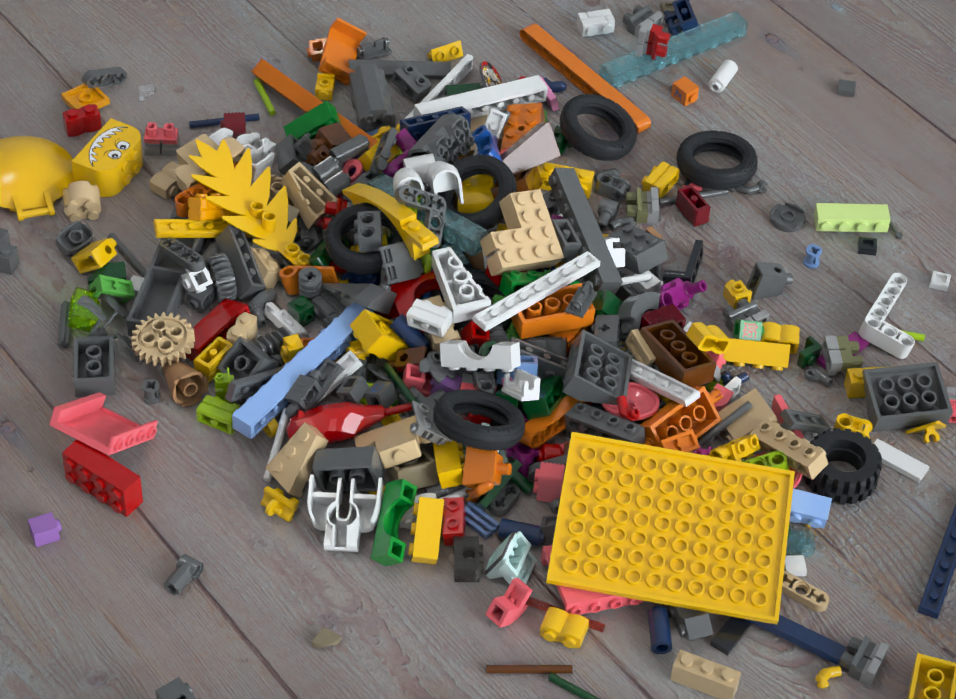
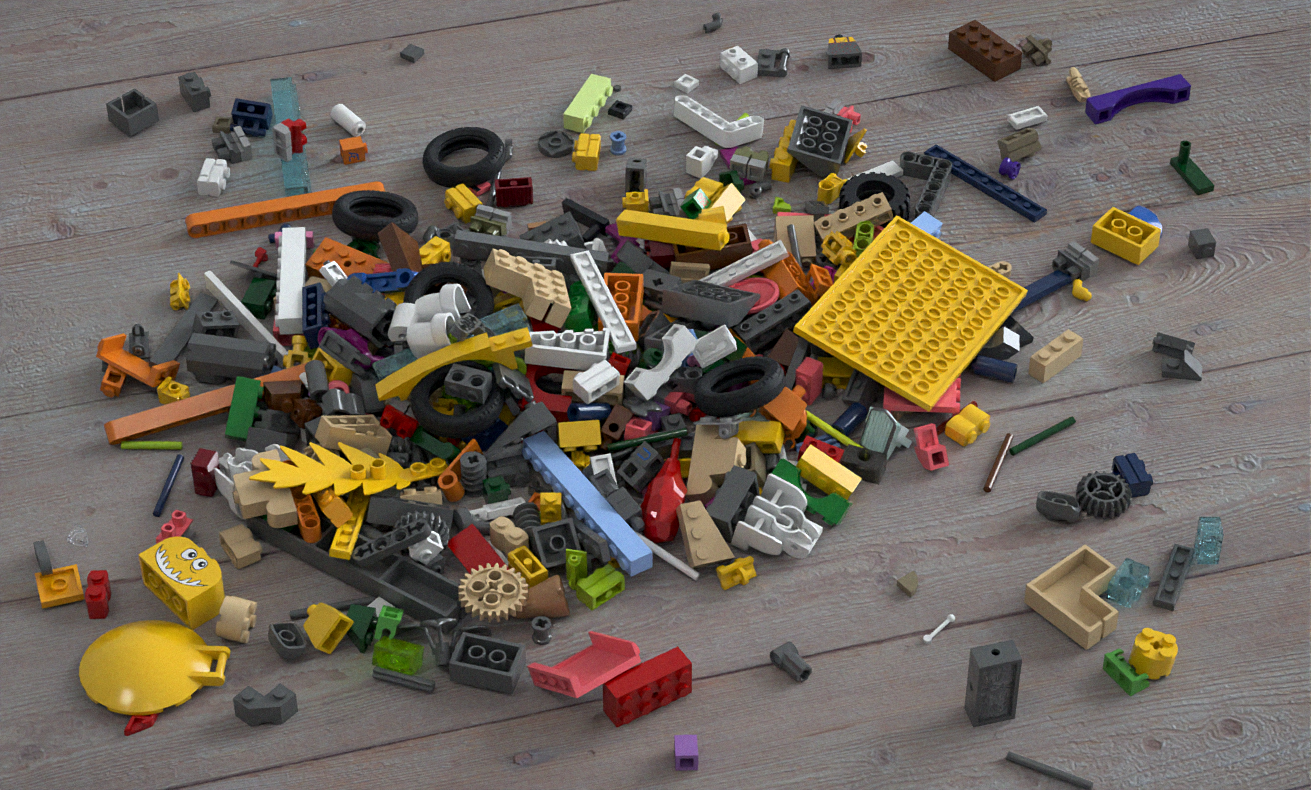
camera: 65 degrees left, 5 degrees down
dark grey hinge [565,281,597,318] -> none
red arm [617,396,640,421] -> none
none -> yellow brick [572,133,601,171]
none -> yellow brick [616,210,729,251]
none -> white brick [686,146,718,178]
none -> lime tile [773,197,791,214]
none -> neon yellow bar [806,410,871,460]
none -> dark grey beam [900,152,952,219]
none -> white hinge [923,614,955,644]

